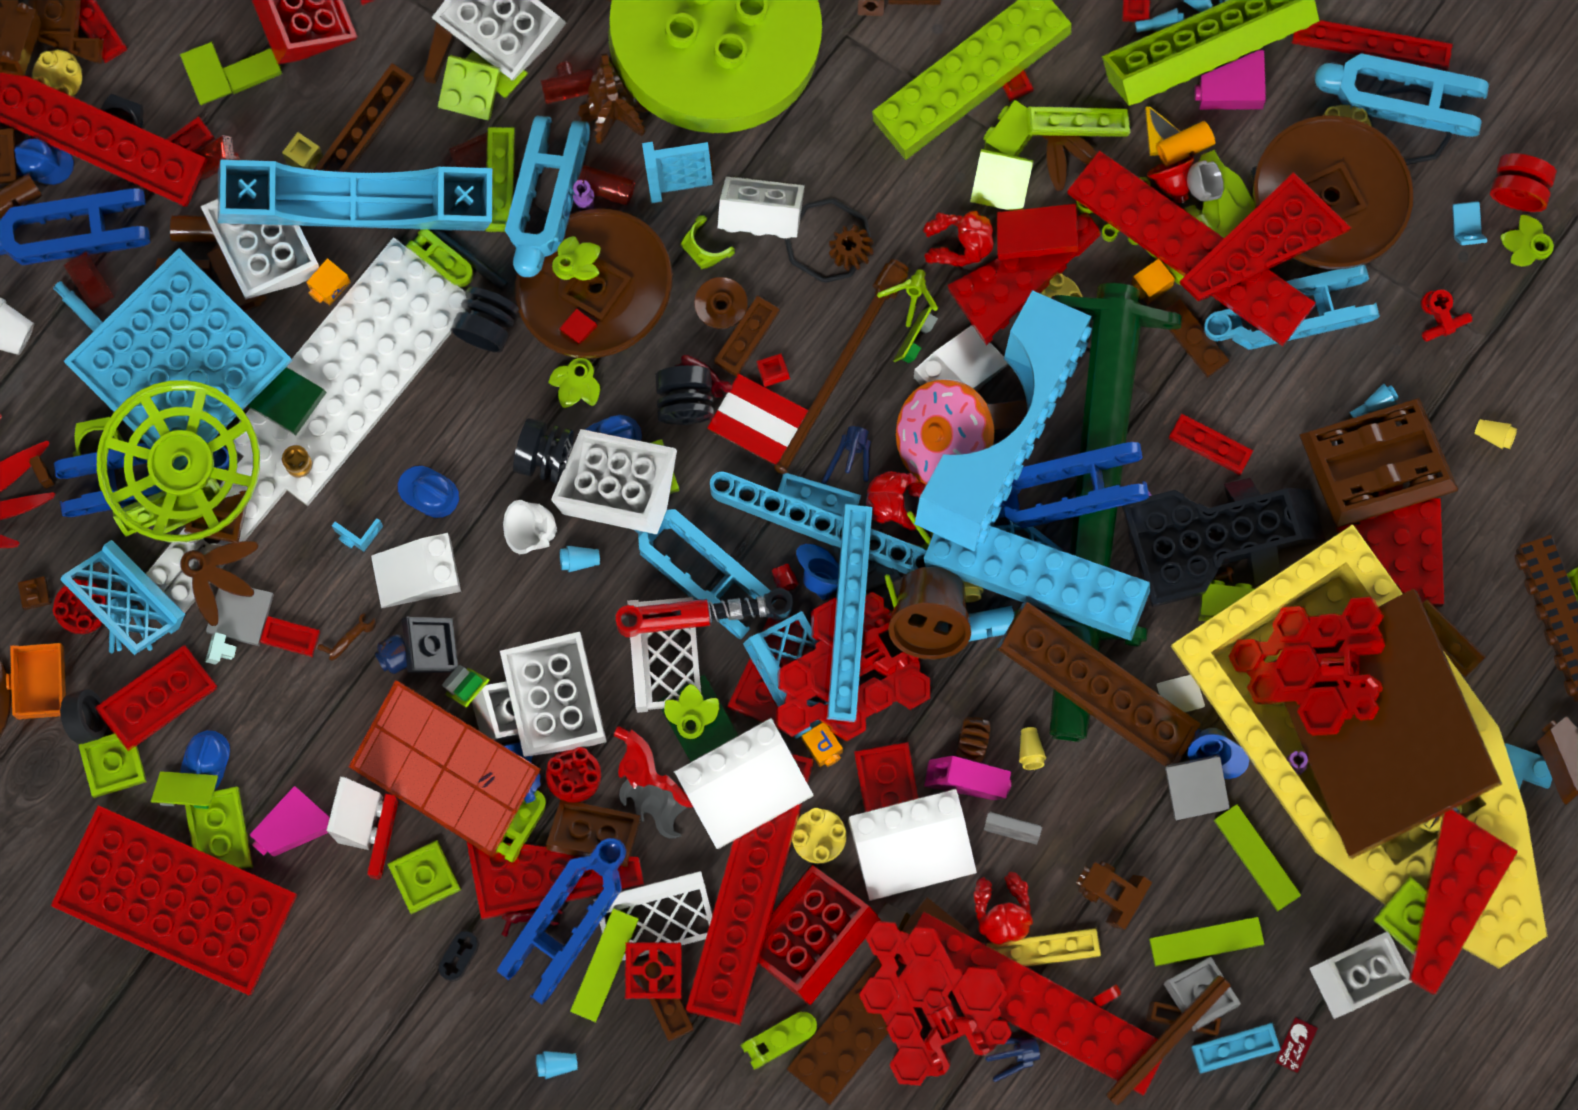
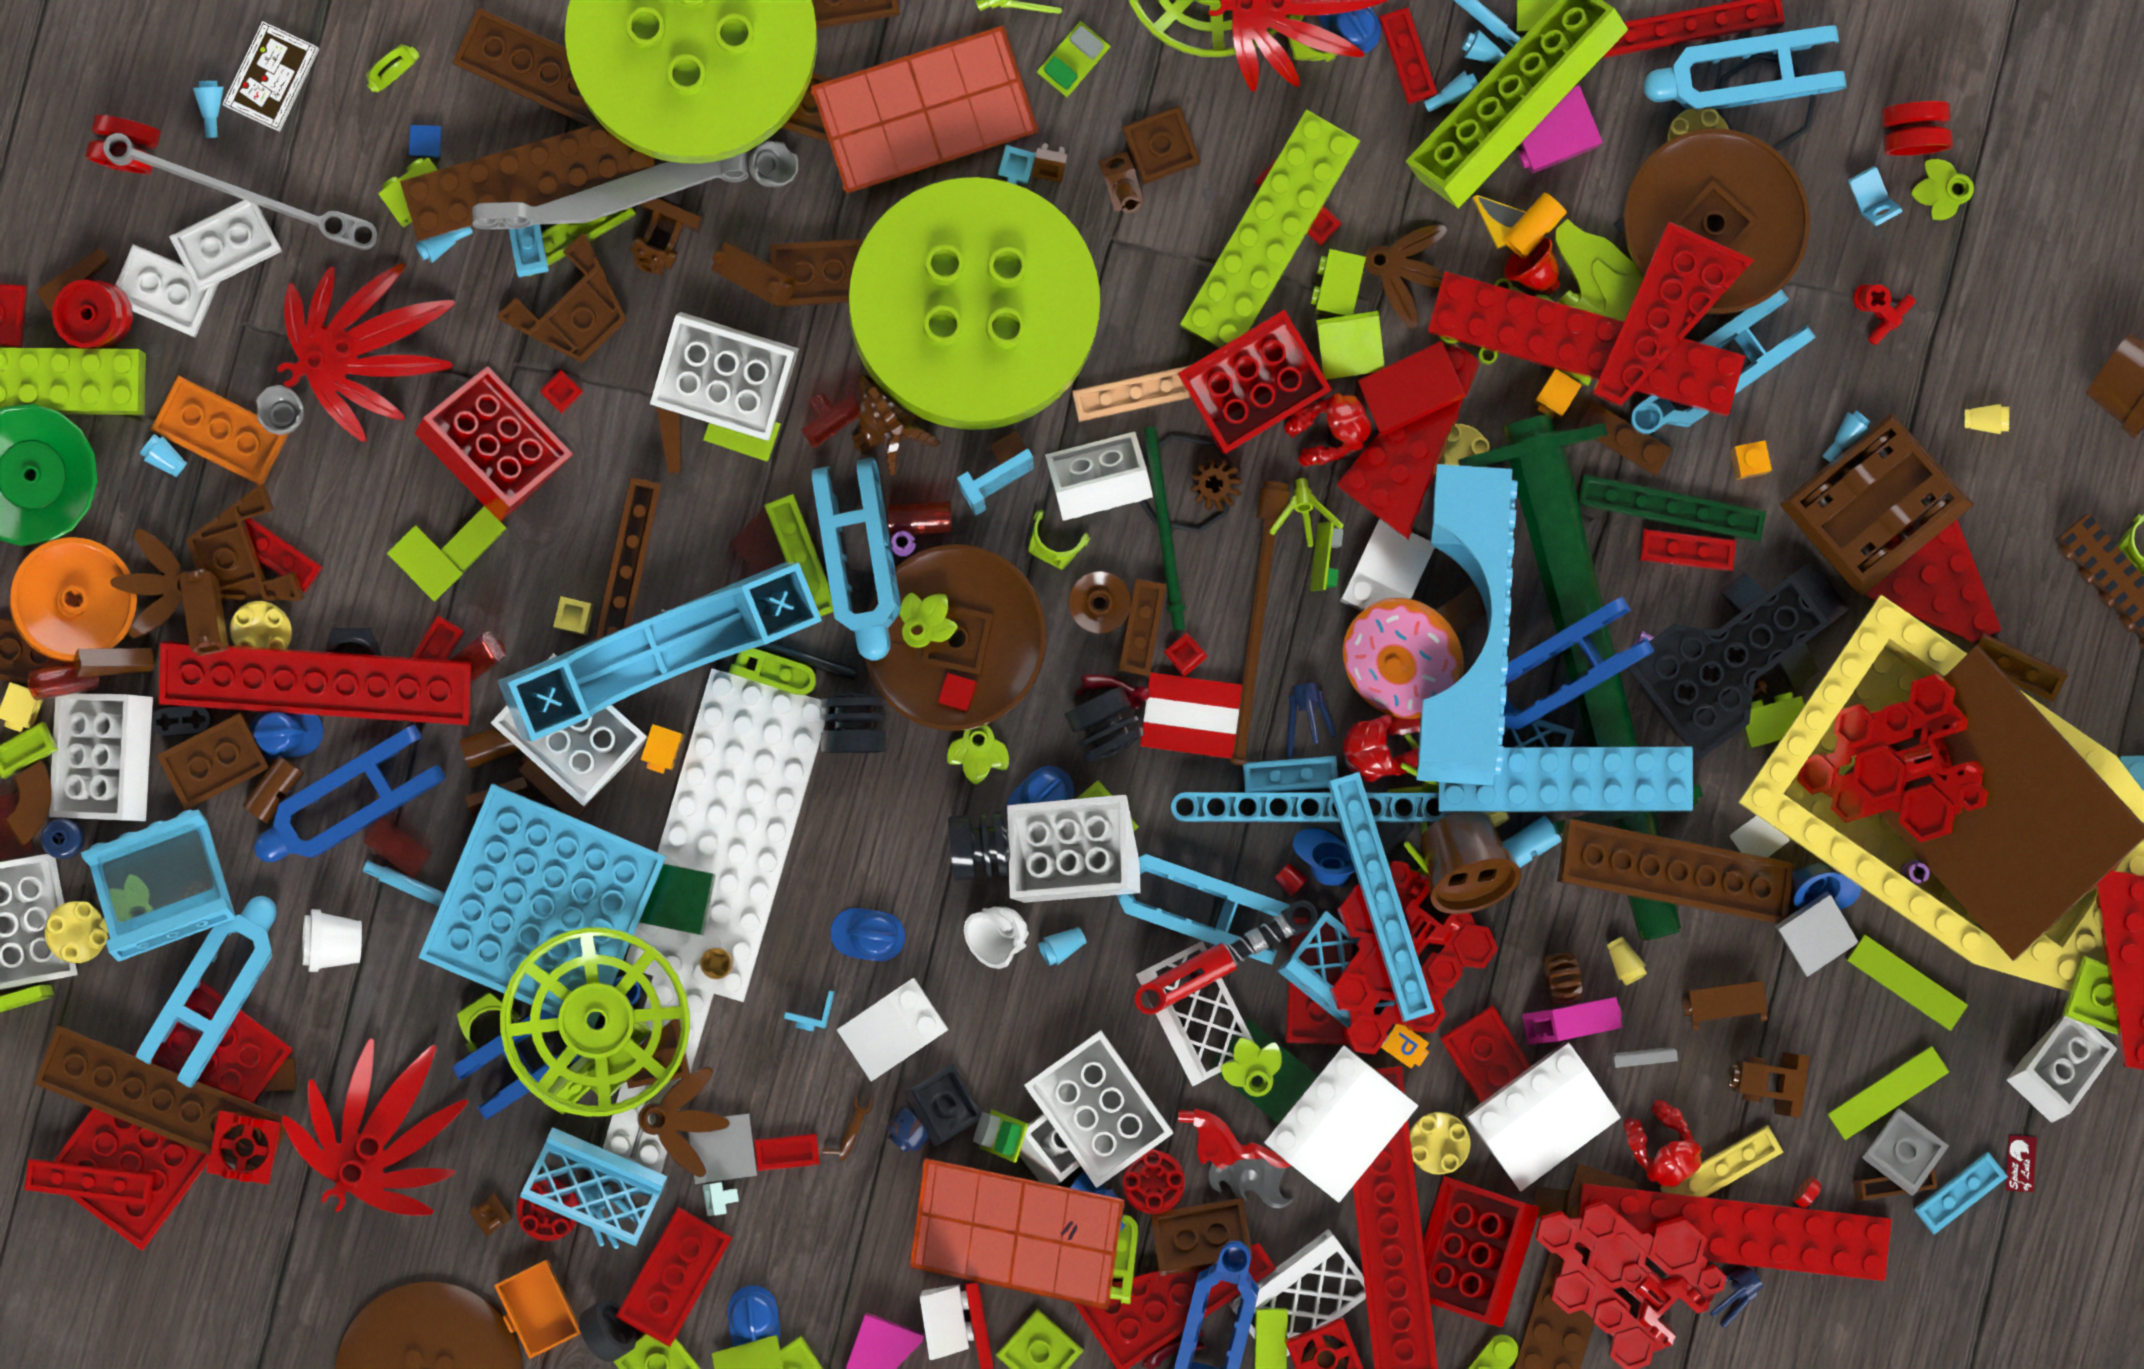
camera: 25 degrees left, 10 degrees up
reddish brown tile [29,455,55,489] -> none
lime plate [438,55,501,120] -> none
lime tile [1026,107,1130,137] -> none
reddish brown axle [1106,975,1230,1105] -> none
light grey hair [1187,161,1223,201] -> none
none -> light nougat tile [1072,365,1191,422]
none -> dark green bar [1144,427,1186,631]
none -> red slope [1177,310,1332,454]
none -> dark green tile [1578,474,1767,542]
none -> reddish brown brick [1681,981,1768,1031]
none -> light orange brick [1730,440,1772,480]

